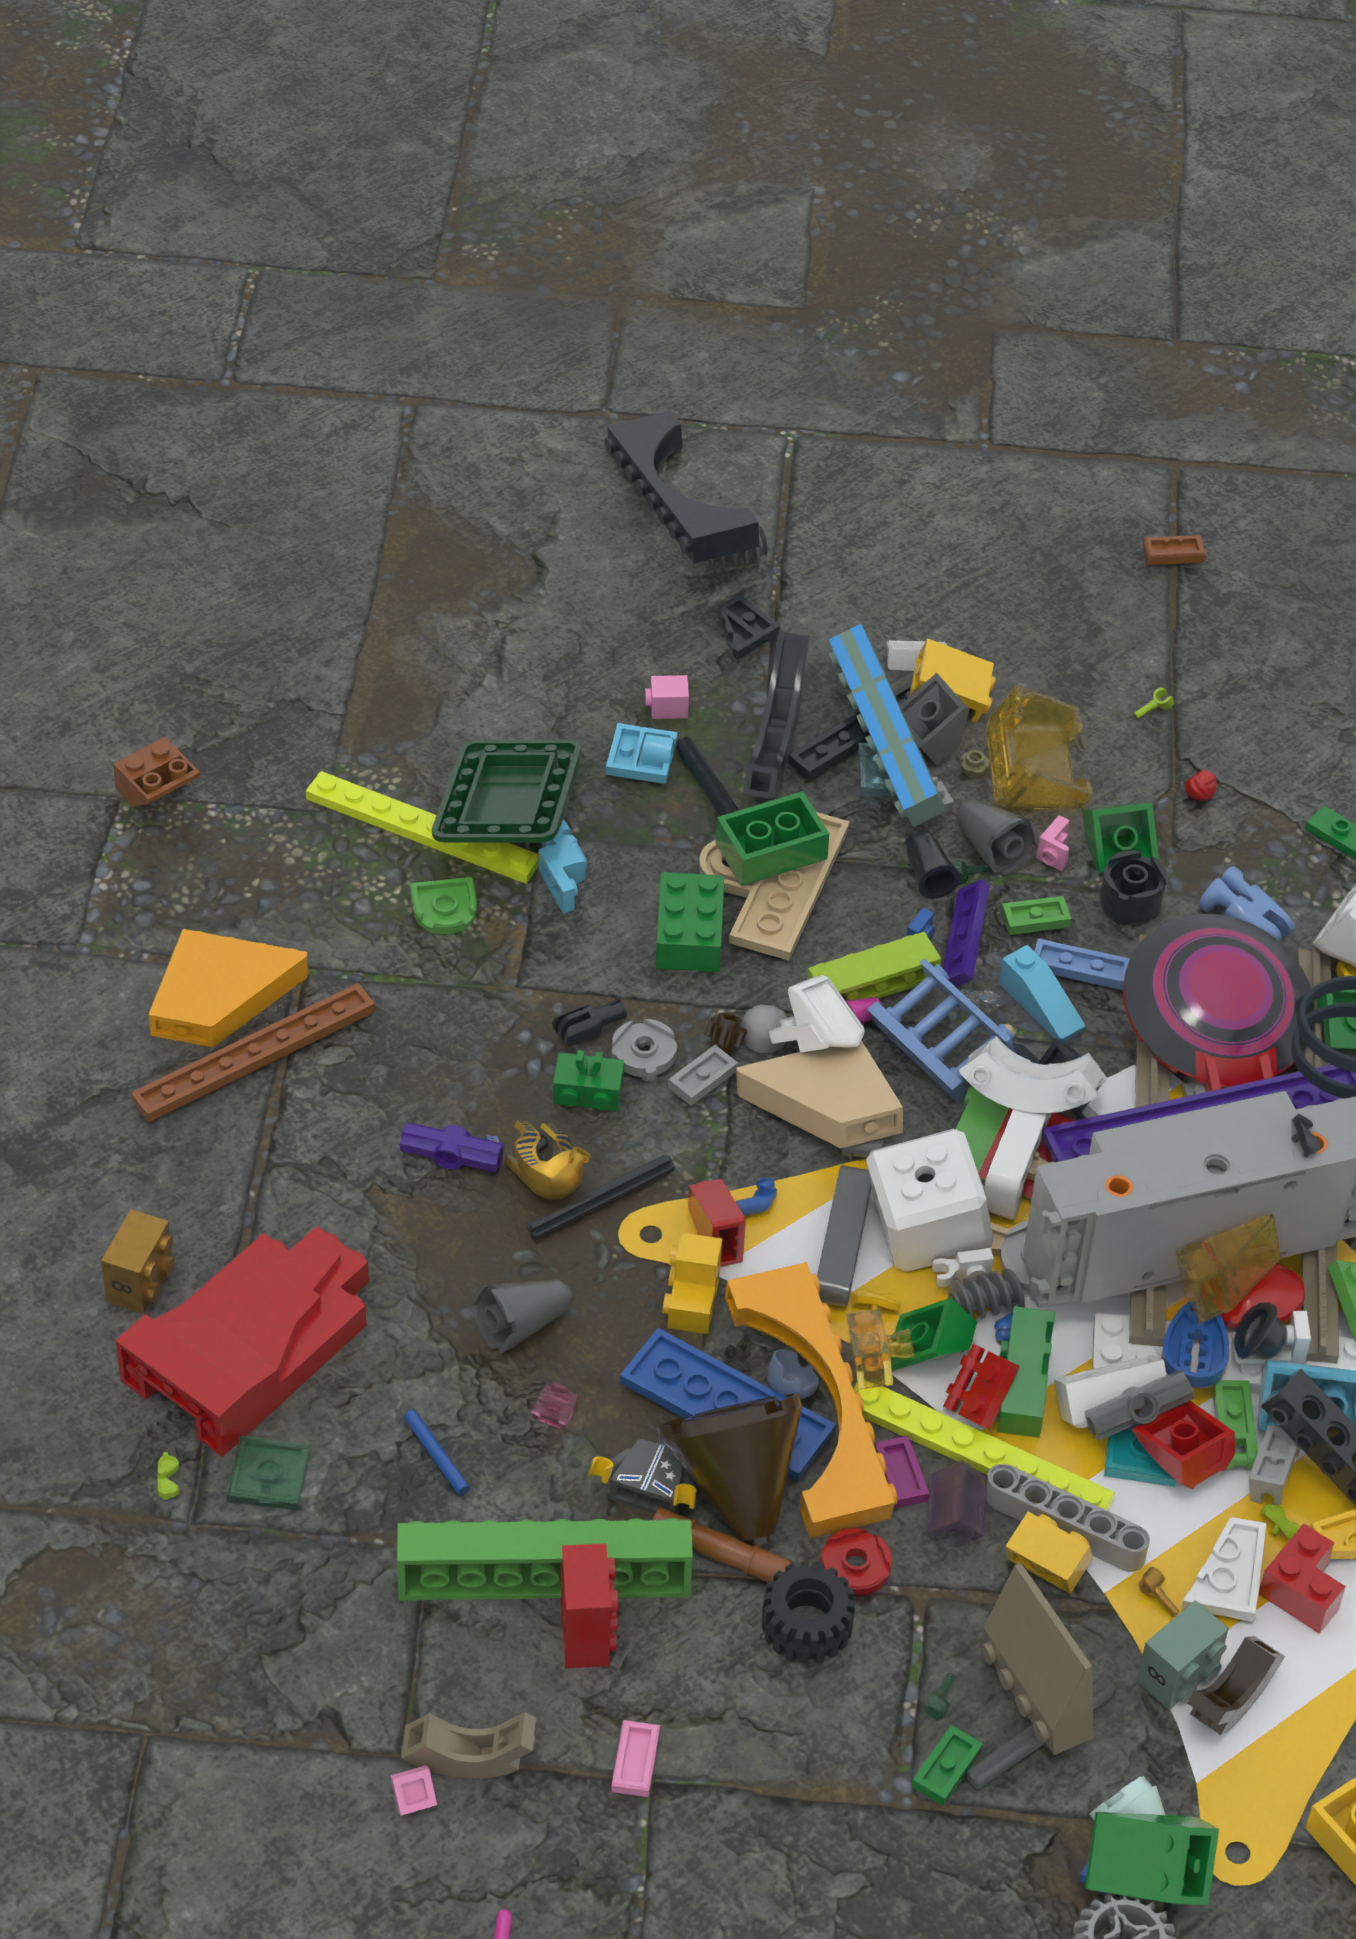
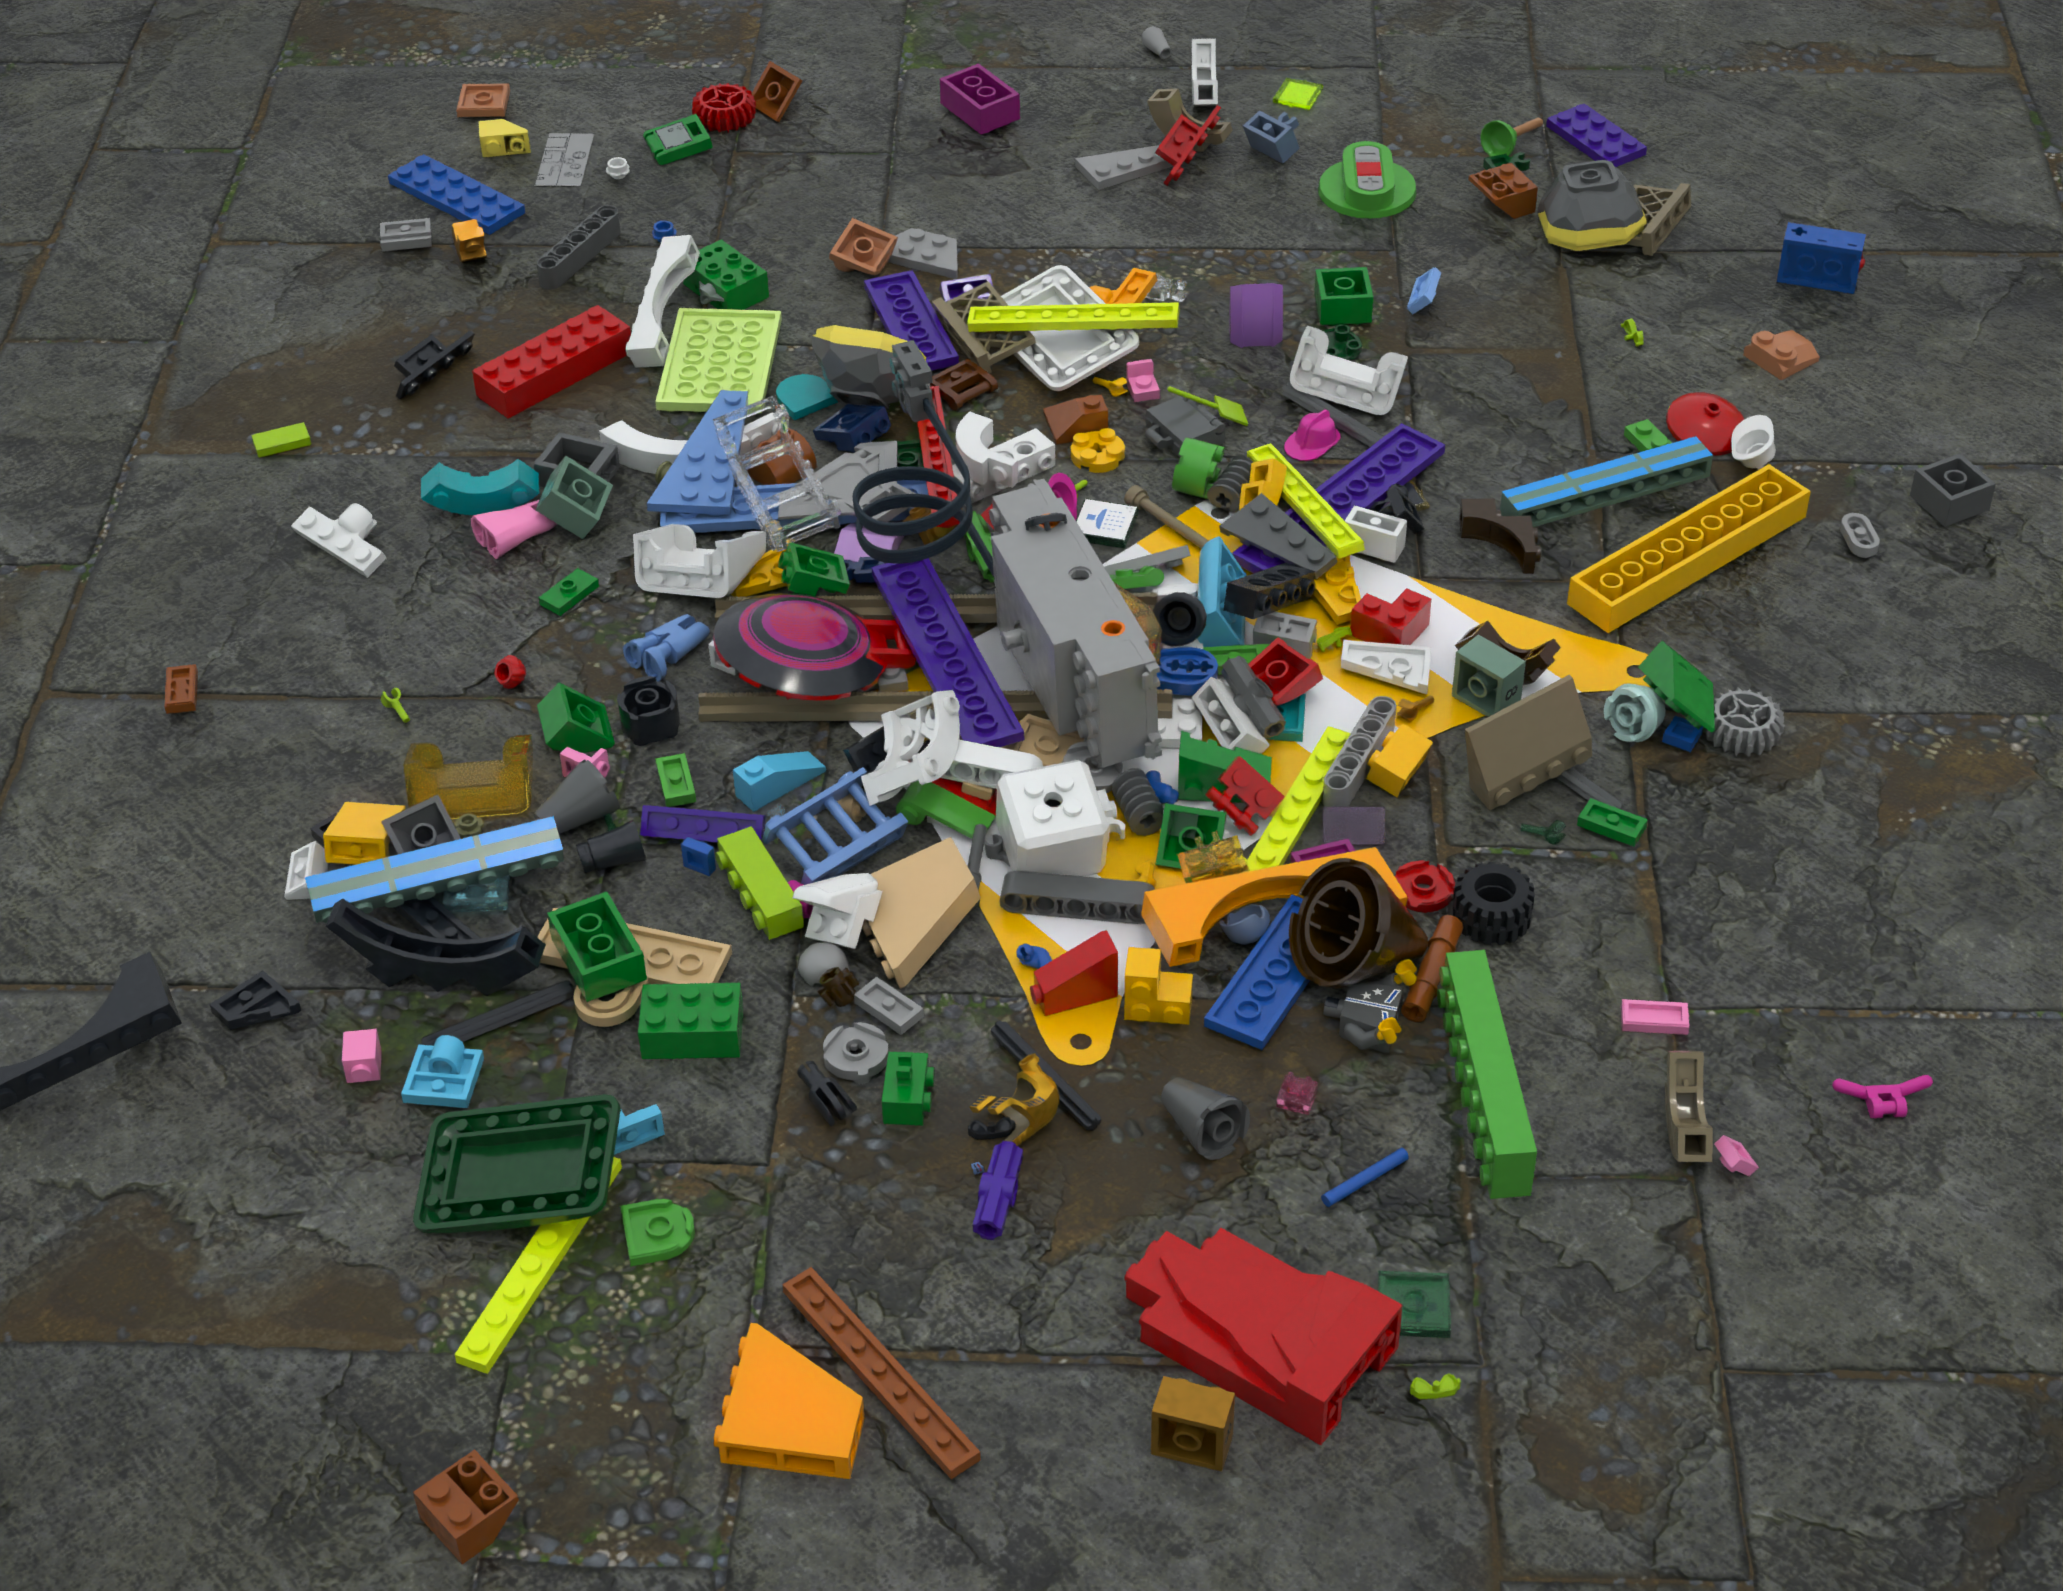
camera: 90 degrees left, 5 degrees down
red brick [561,1543,618,1669] -> none
medium blue plate [1034,938,1130,990] -> none

